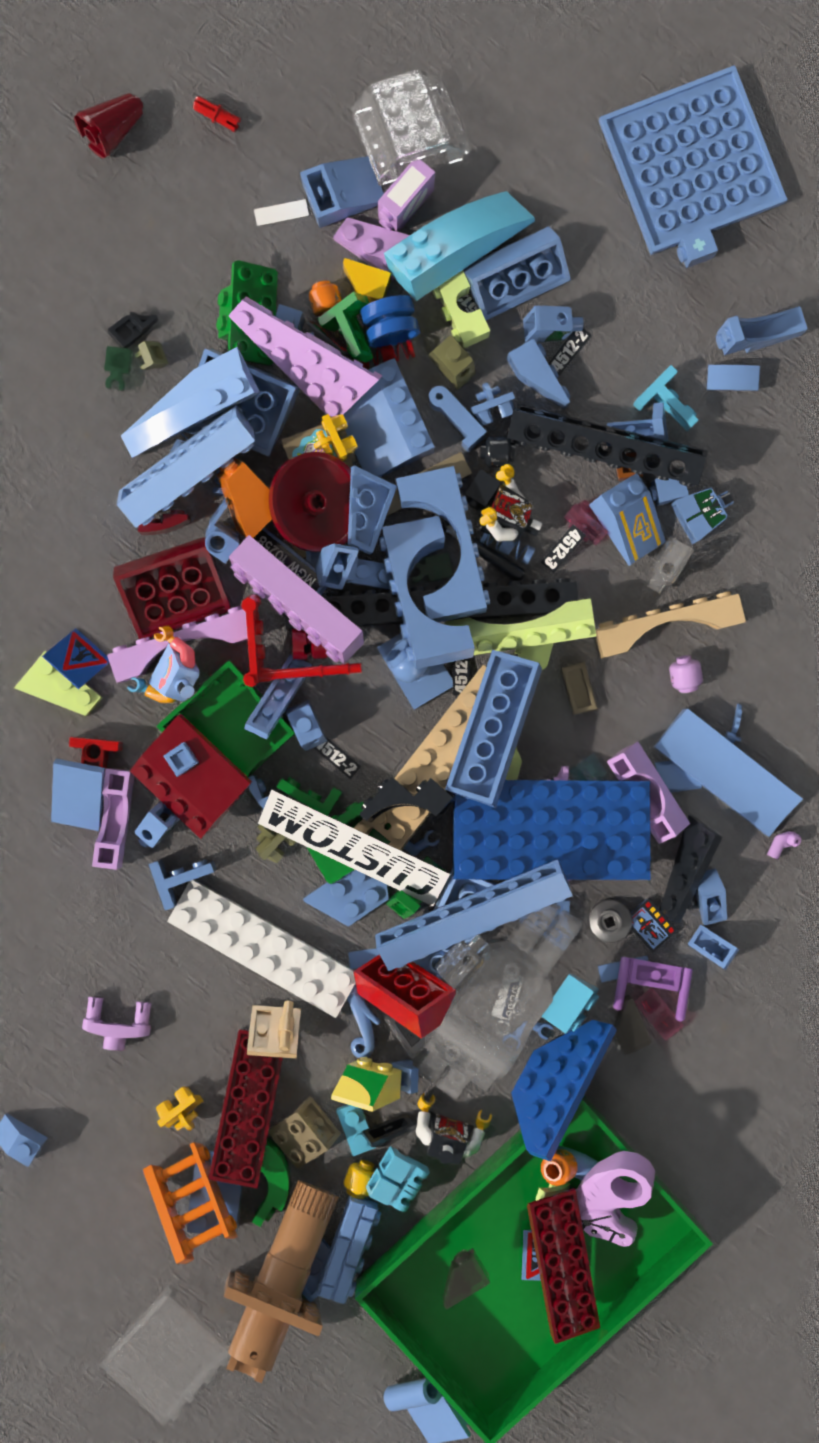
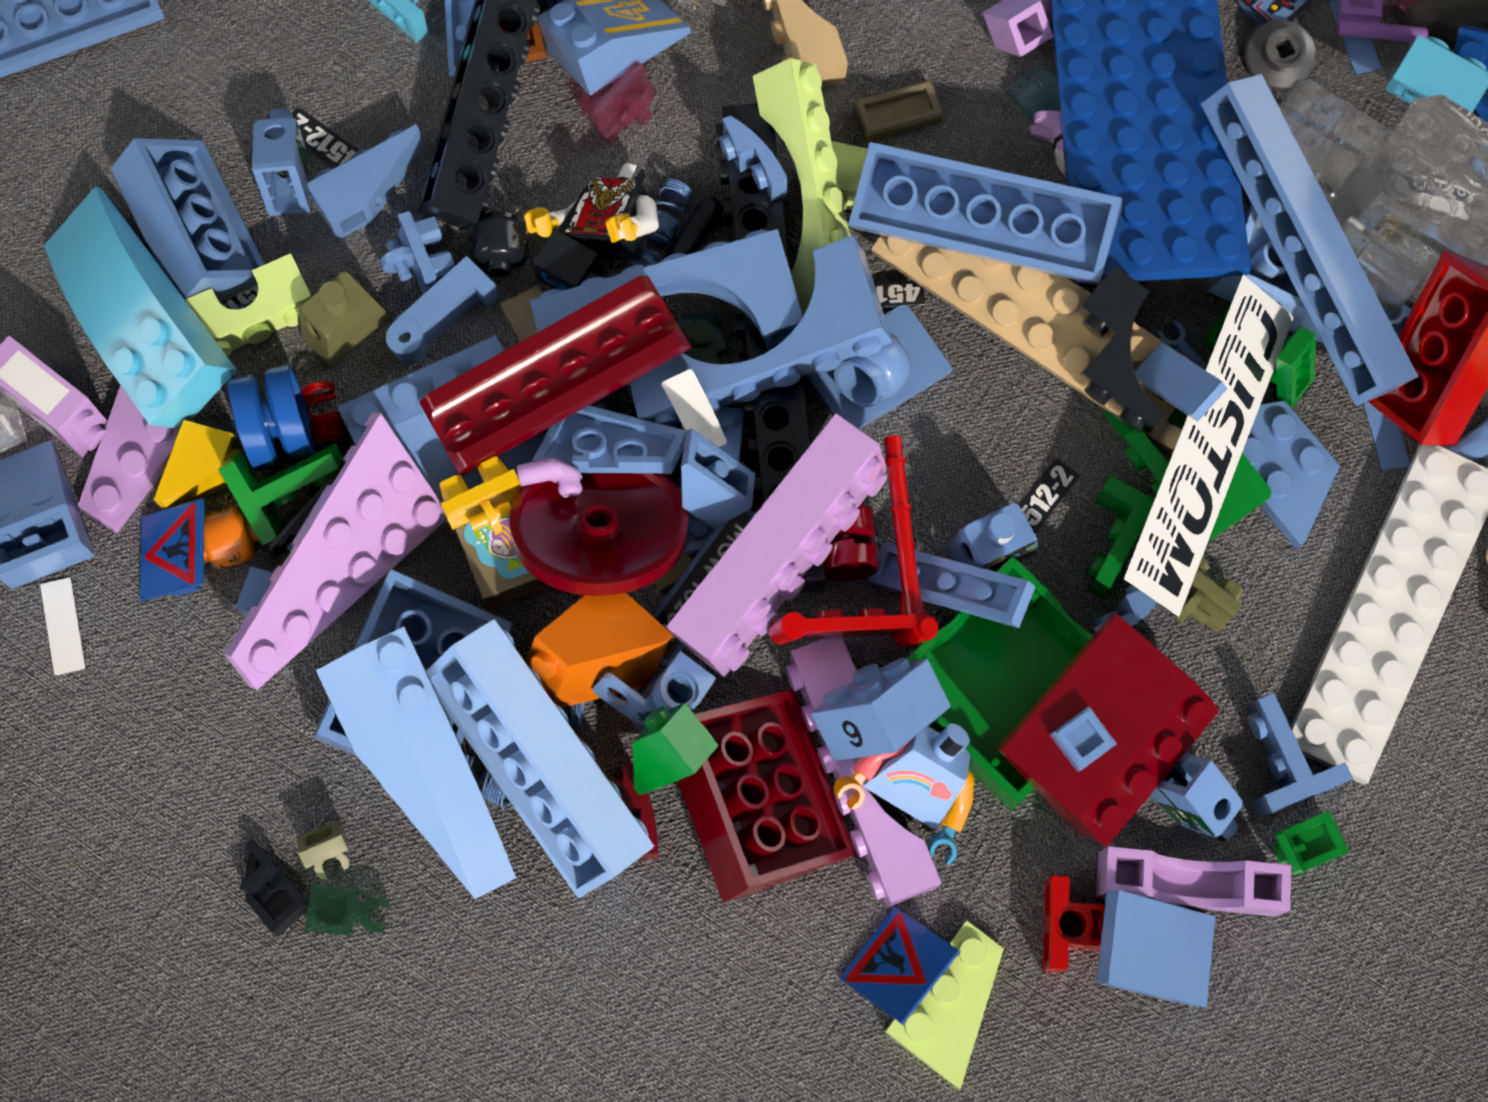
camera: 90 degrees left, 15 degrees down
green bracket [216,260,278,366] -> none
black sticker [541,524,586,573] -> none
none -> blue piece [140,499,204,601]
none -> dark red plate [419,275,691,476]
none -> lavender arm [517,458,583,498]
none -> green slope [633,703,719,796]
none -> white sticker [662,369,727,447]
none -> medium blue slope [719,116,787,202]
none -> medium blue brick [811,658,951,761]
none -> medium blue tile [1135,342,1227,422]
none -> green bracket [1273,810,1351,875]

